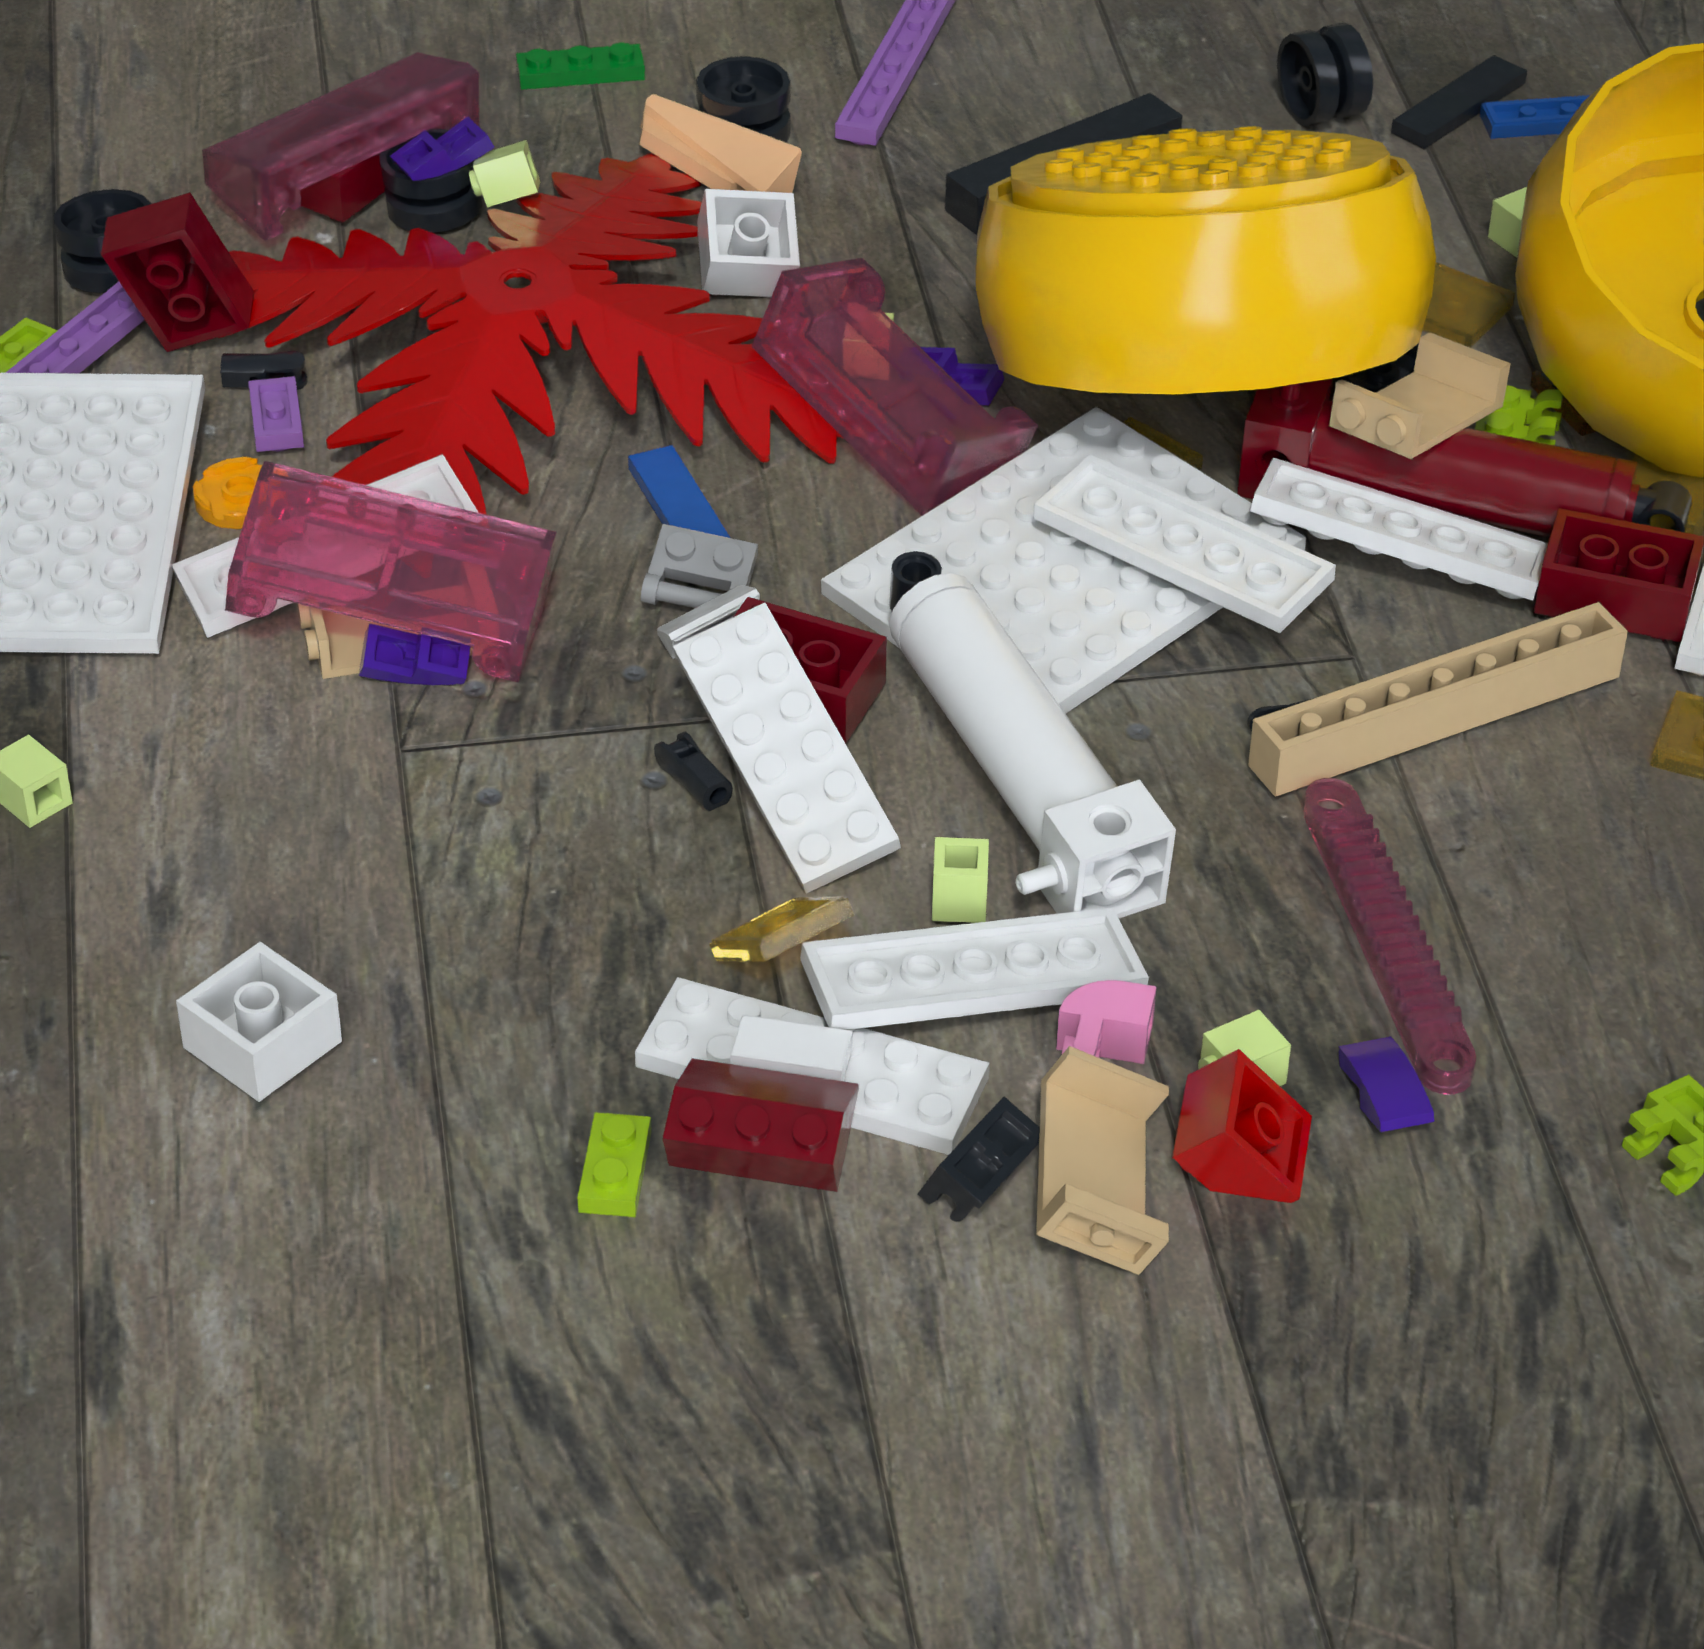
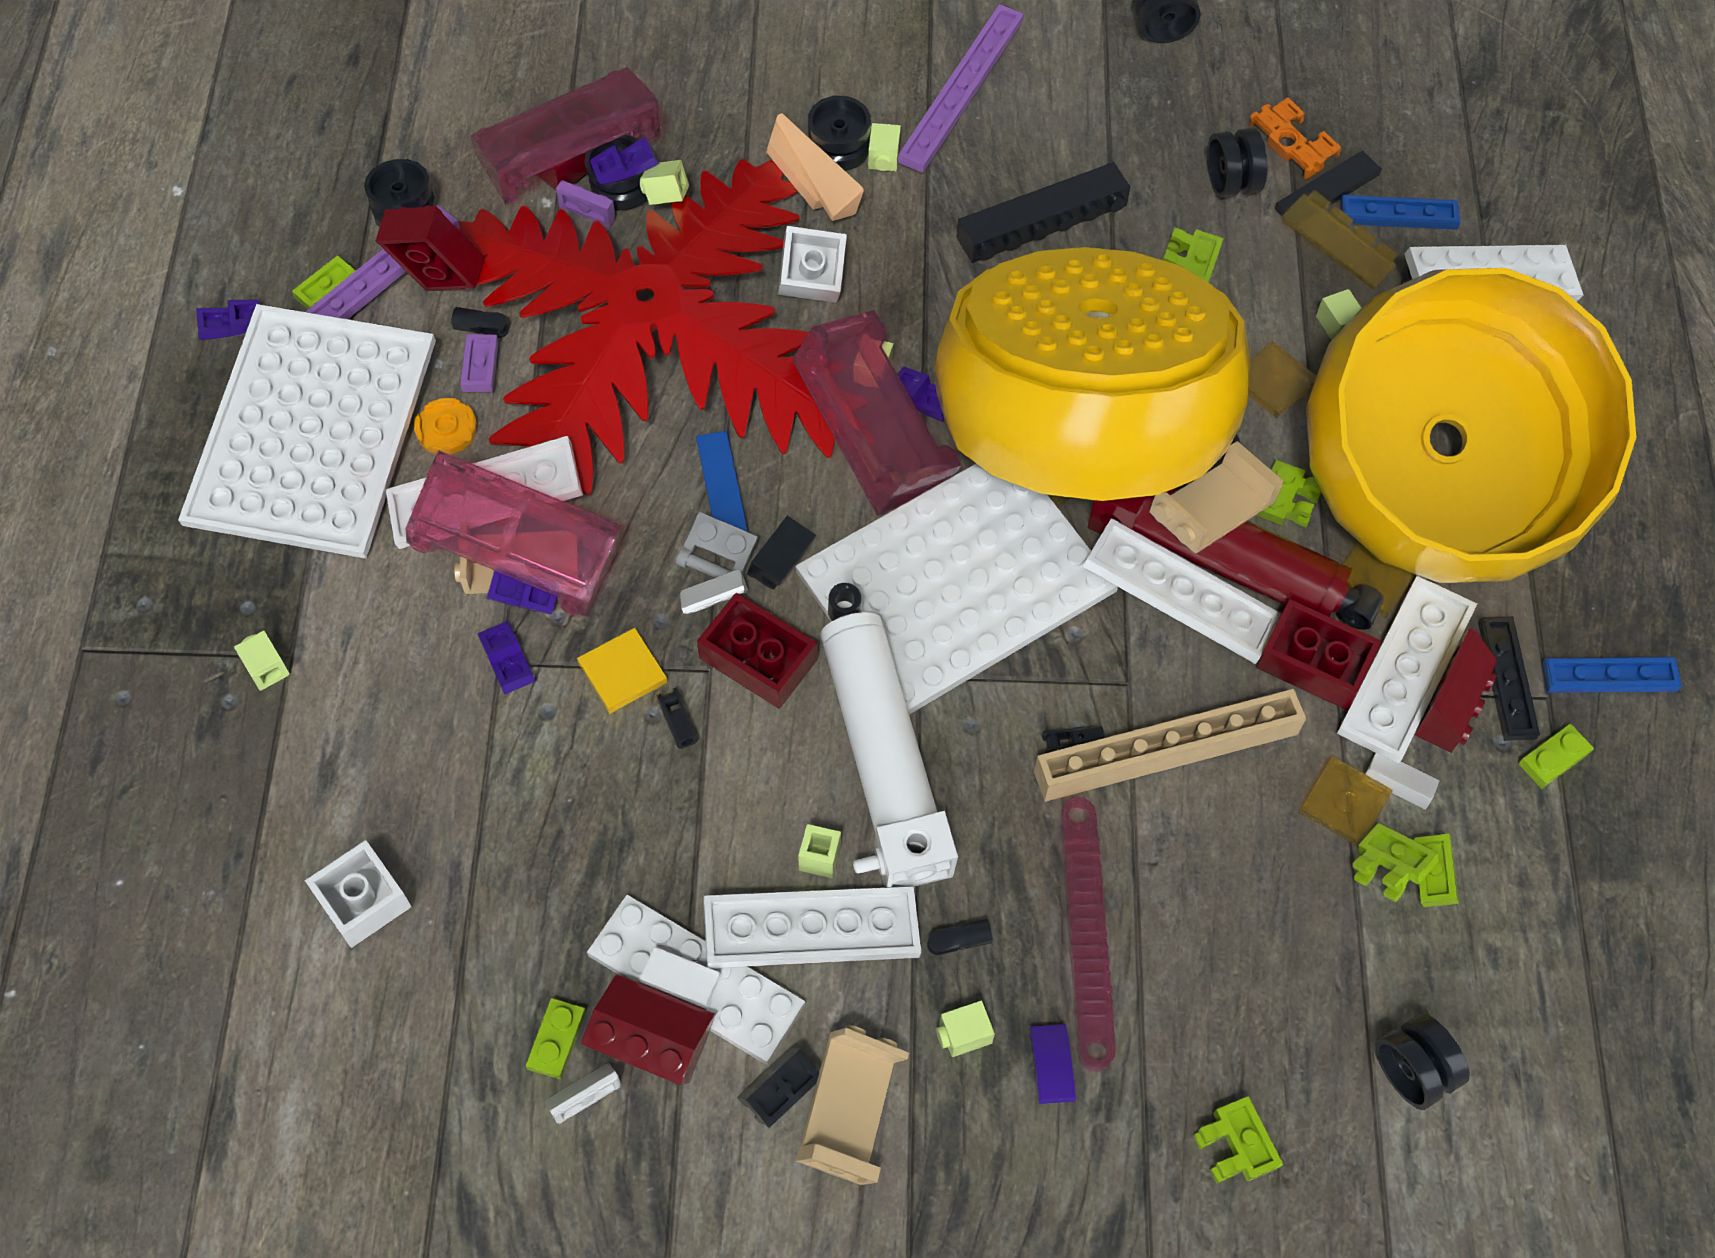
camera: 10 degrees right, 20 degrees up
green plate [516,42,645,90] -> none
white plate [673,603,901,894] -> none
clear yellow tile [709,896,854,961] -> none
white plate [1034,454,1336,633] -> none
bright pink brick [1056,980,1157,1064] -> none
red slope [1172,1049,1312,1203] -> none
none -> dark purple slope [477,621,535,695]
none -> white slope [545,1064,621,1124]
none -> medium lavender plate [556,180,616,228]
none -> yellow tile [577,628,668,714]
none -> black hinge [747,515,816,590]
none -> yellowish green brick [868,123,901,171]
none -> black bar [927,919,993,955]
none -> orange piece [1249,97,1341,179]
none -> clear yellow windscreen [1281,190,1398,290]

